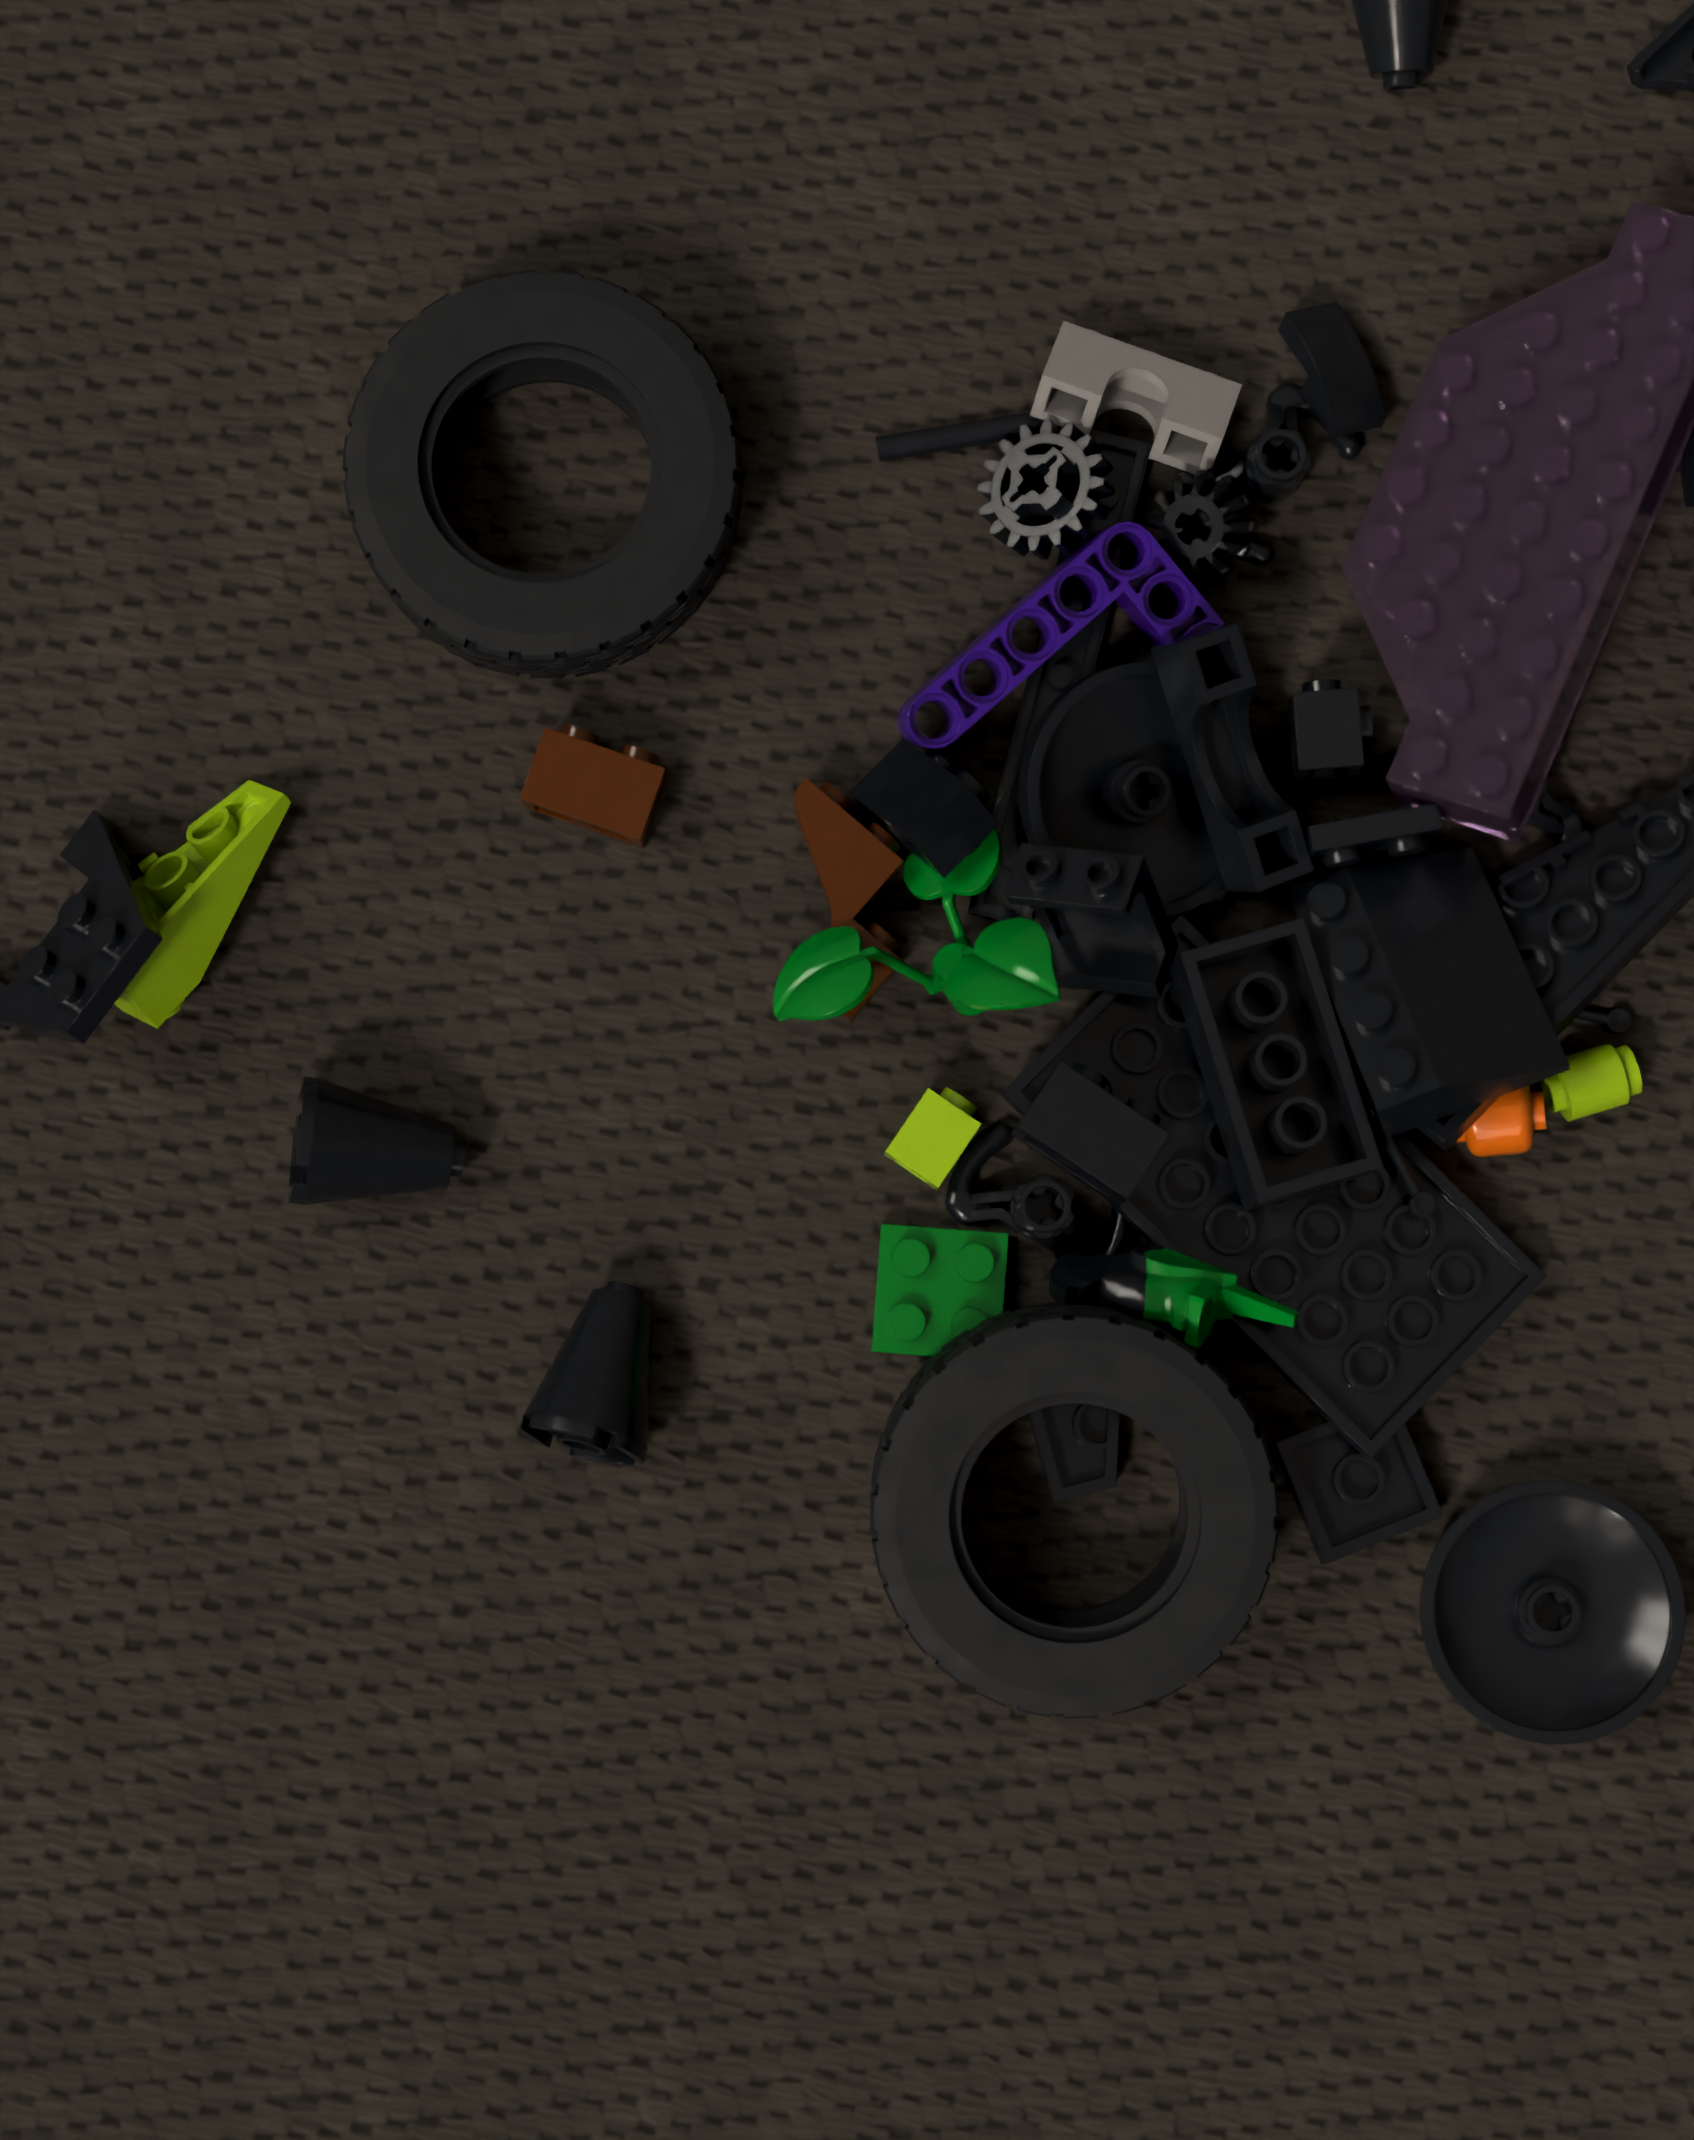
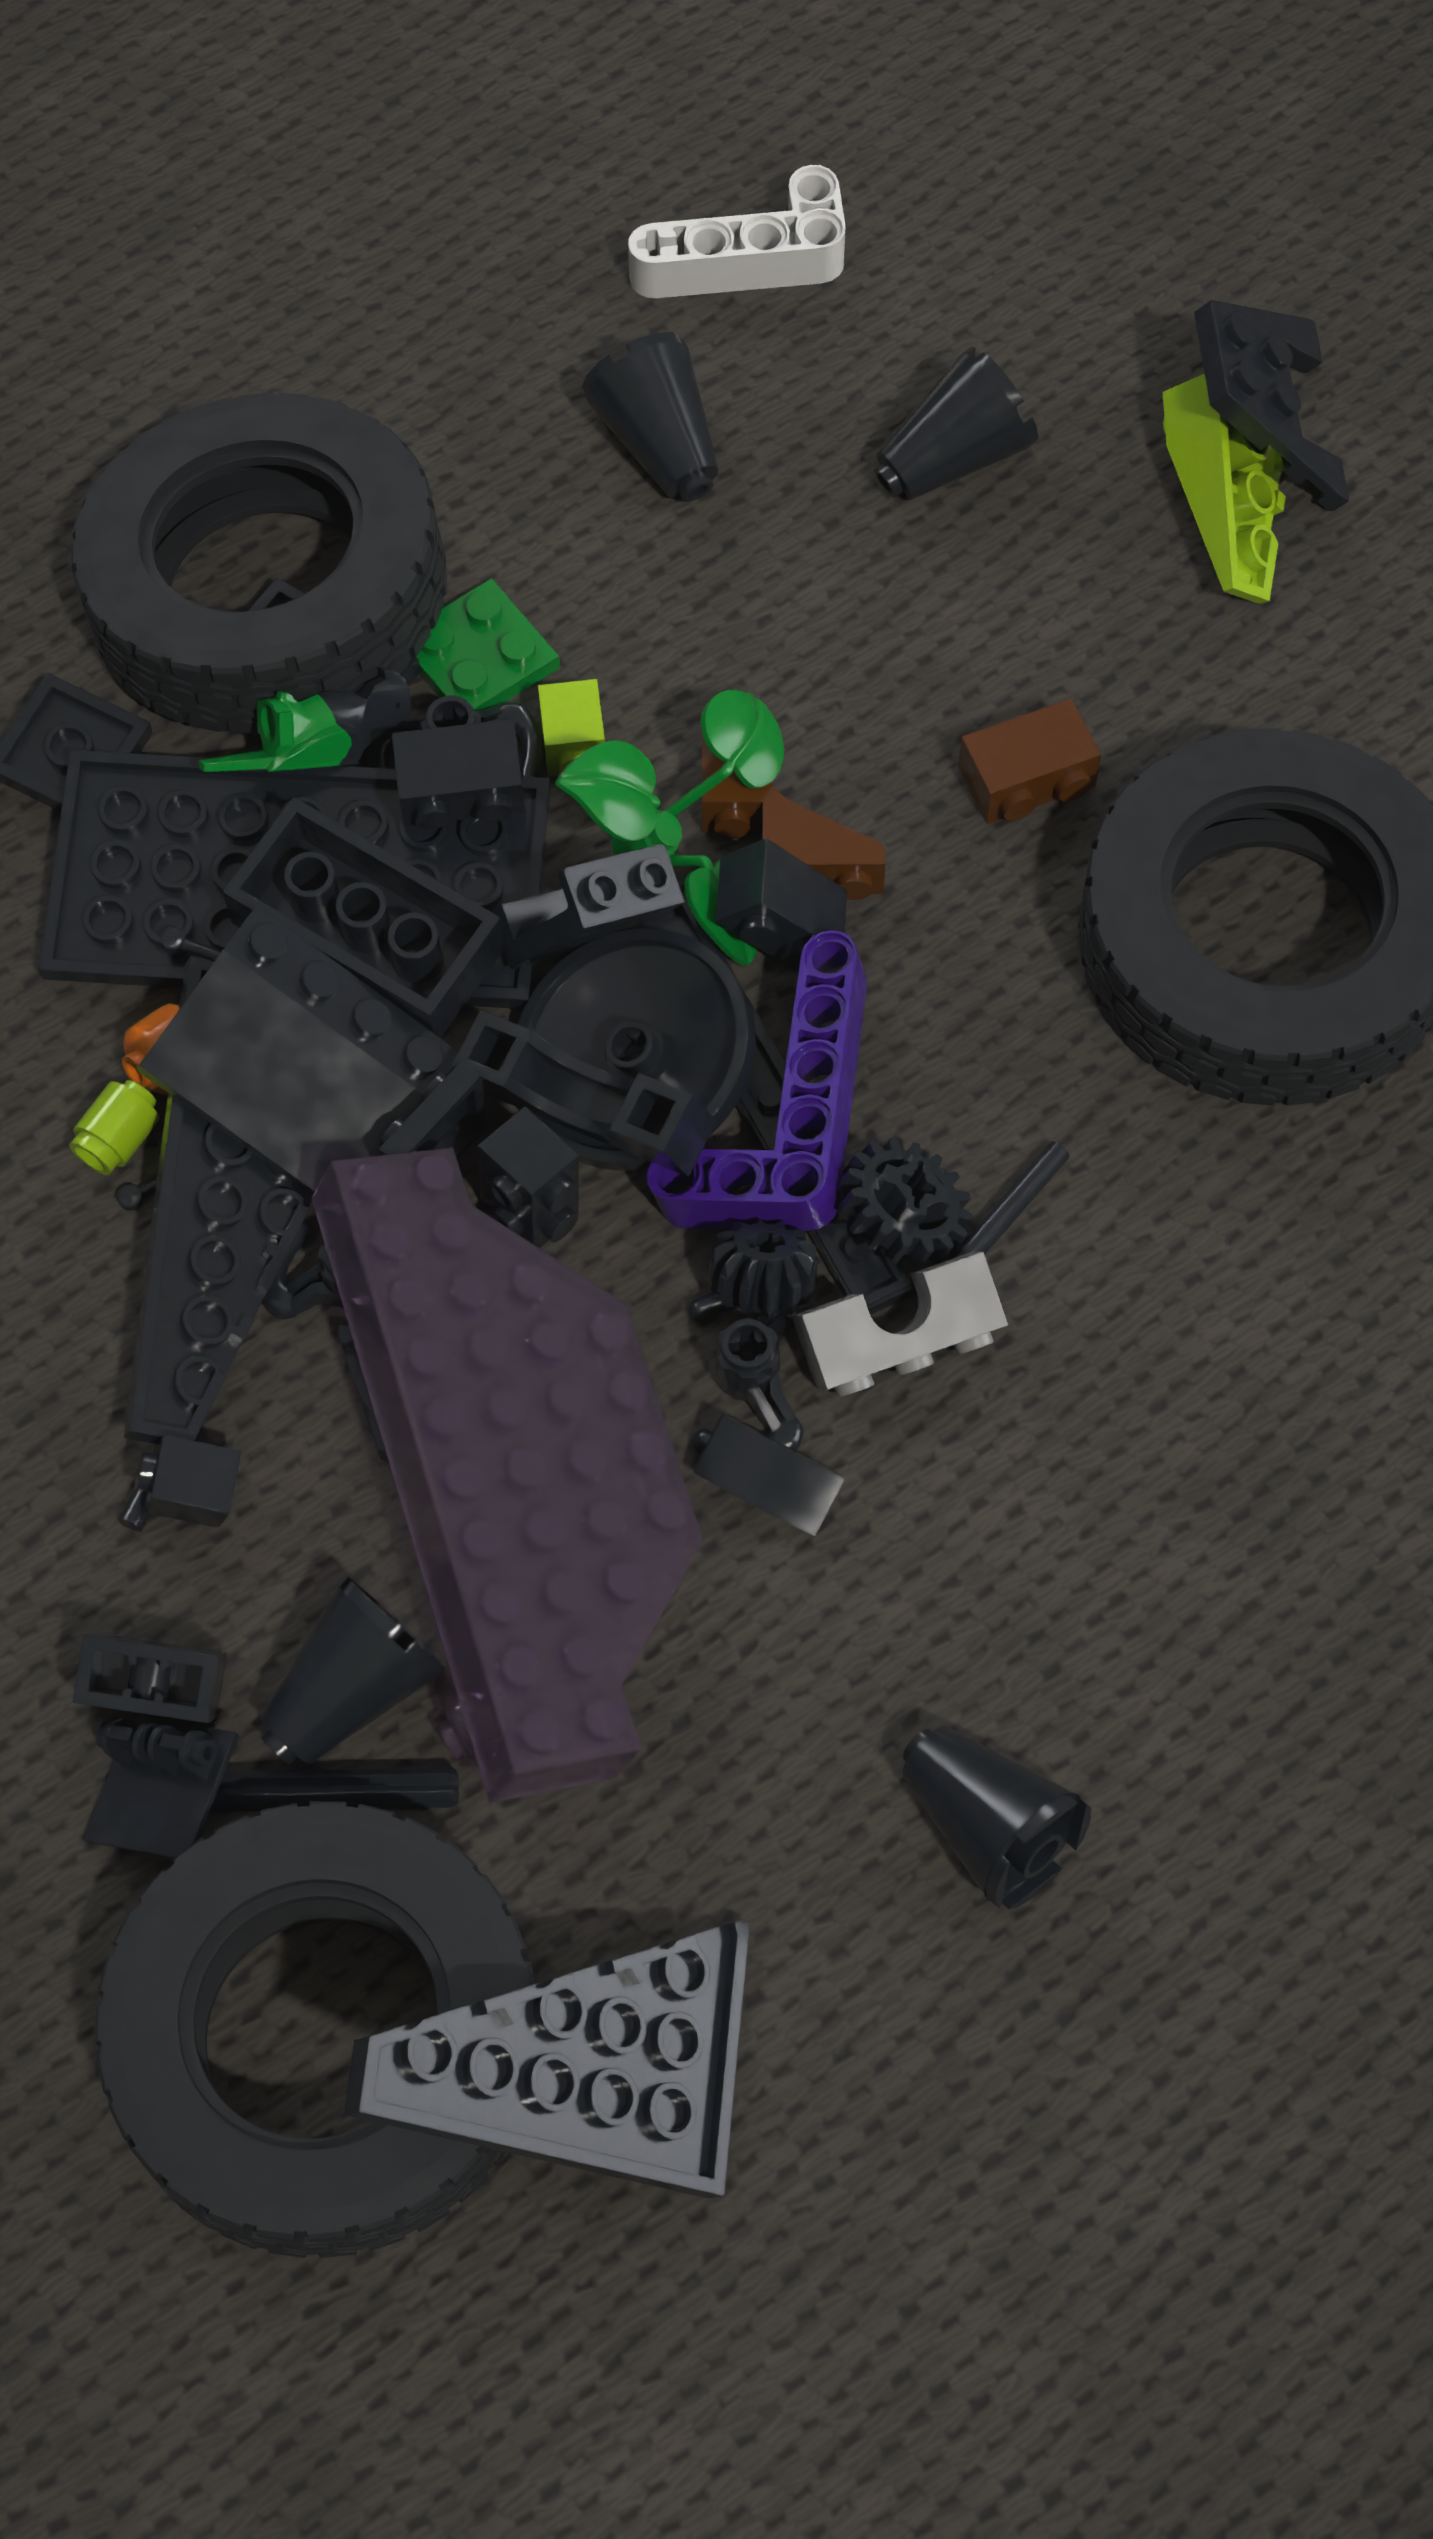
camera: 140 degrees right, 20 degrees down
none -> white beam [628,165,845,298]

